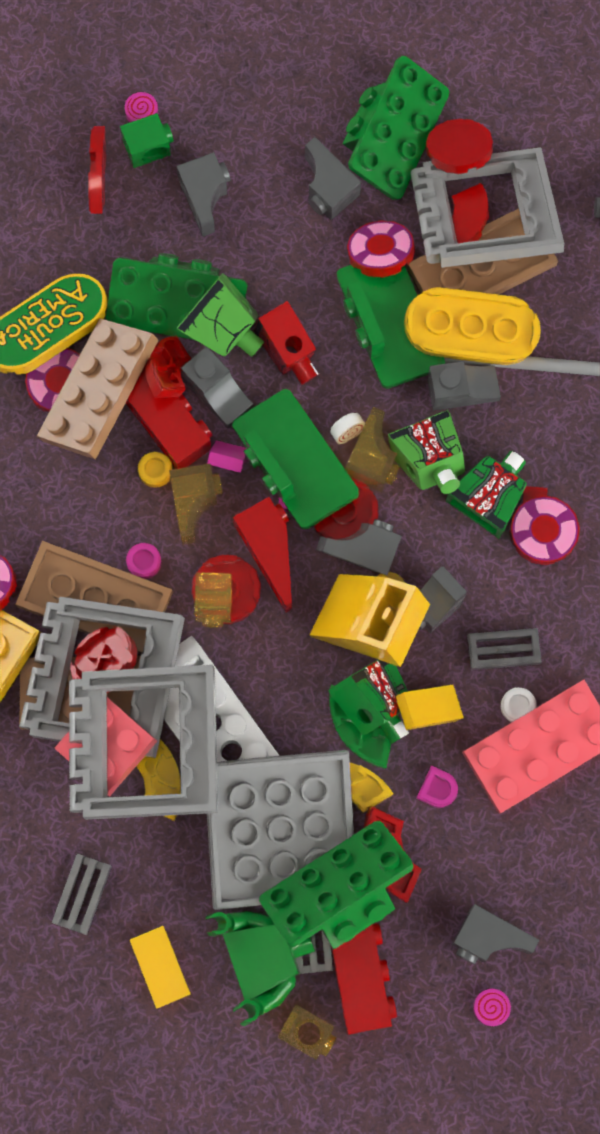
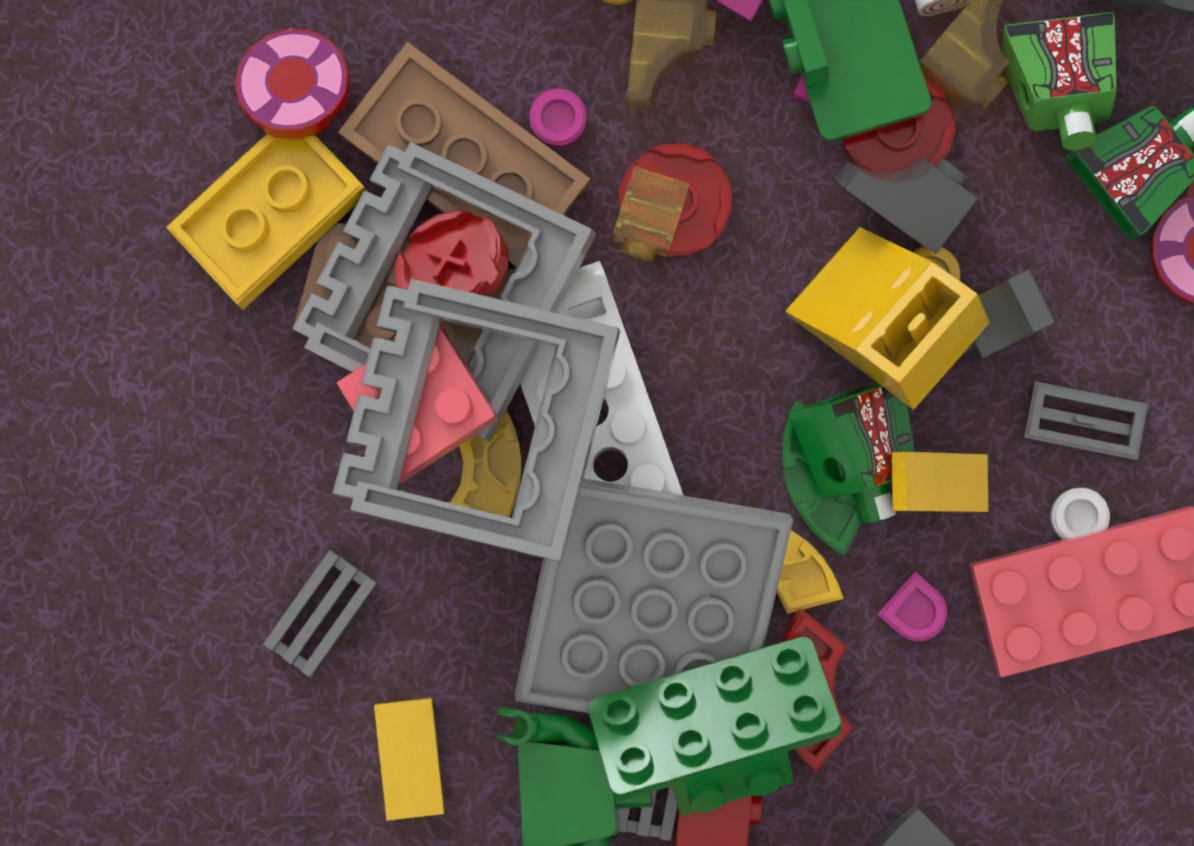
camera: 20 degrees right, 10 degrees up
red slope [233,497,292,612] -> none

